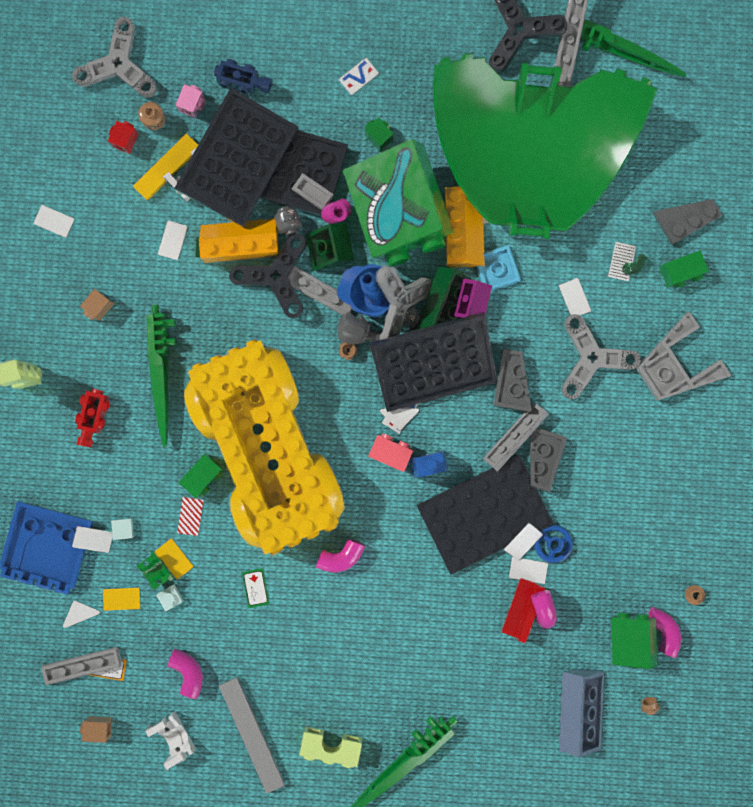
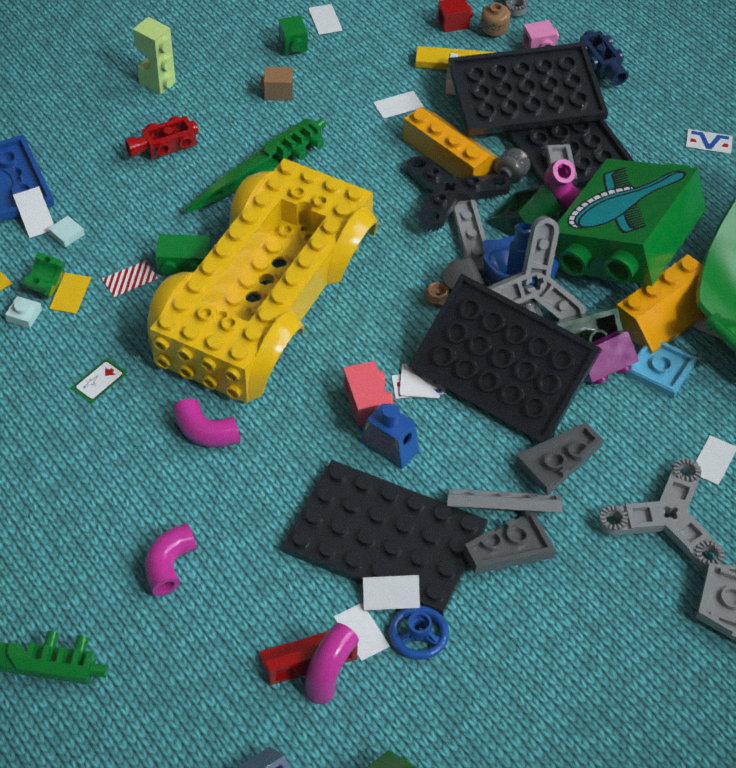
camera: 50 degrees right, 35 degrees down
none -> dark pink cylinder [144,523,197,596]
none -> green brick [279,15,308,54]

